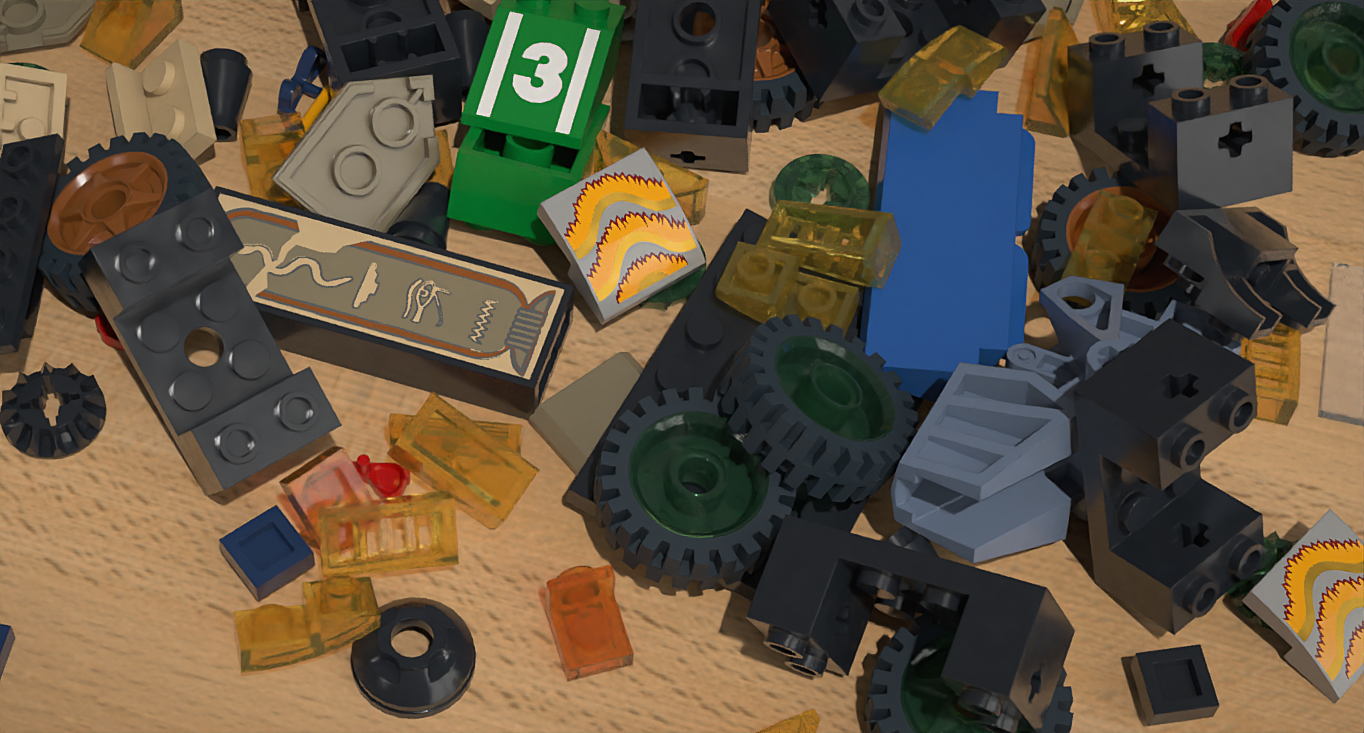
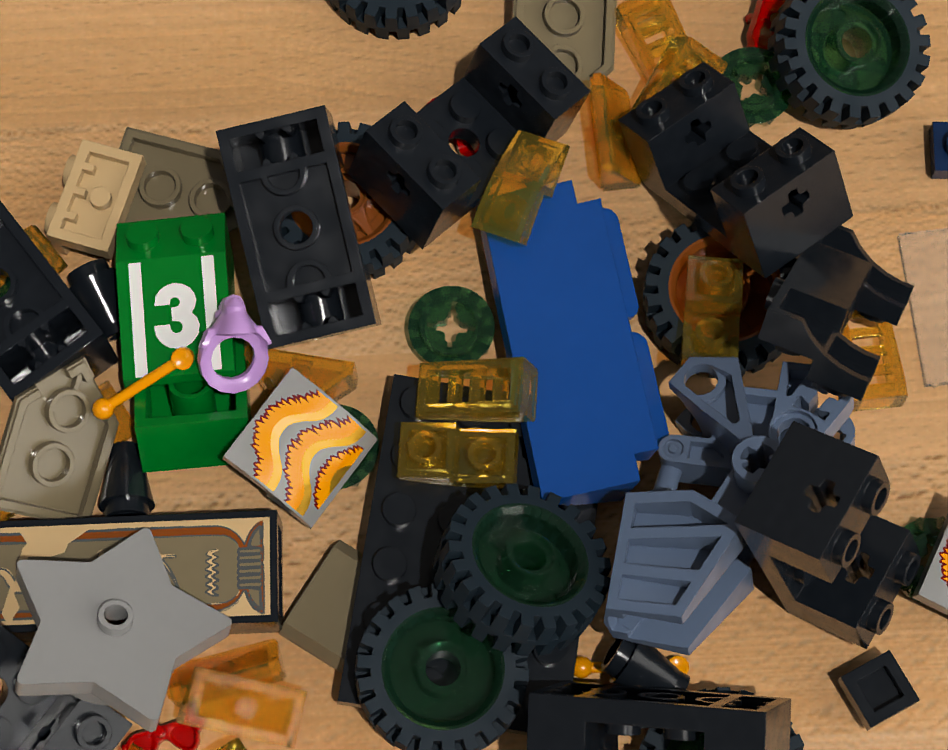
camera: 10 degrees left, 15 degrees up
none -> light grey plate [15,528,232,732]
none -> light orange hinge [92,346,194,420]
none -> lavender piece [197,294,272,394]

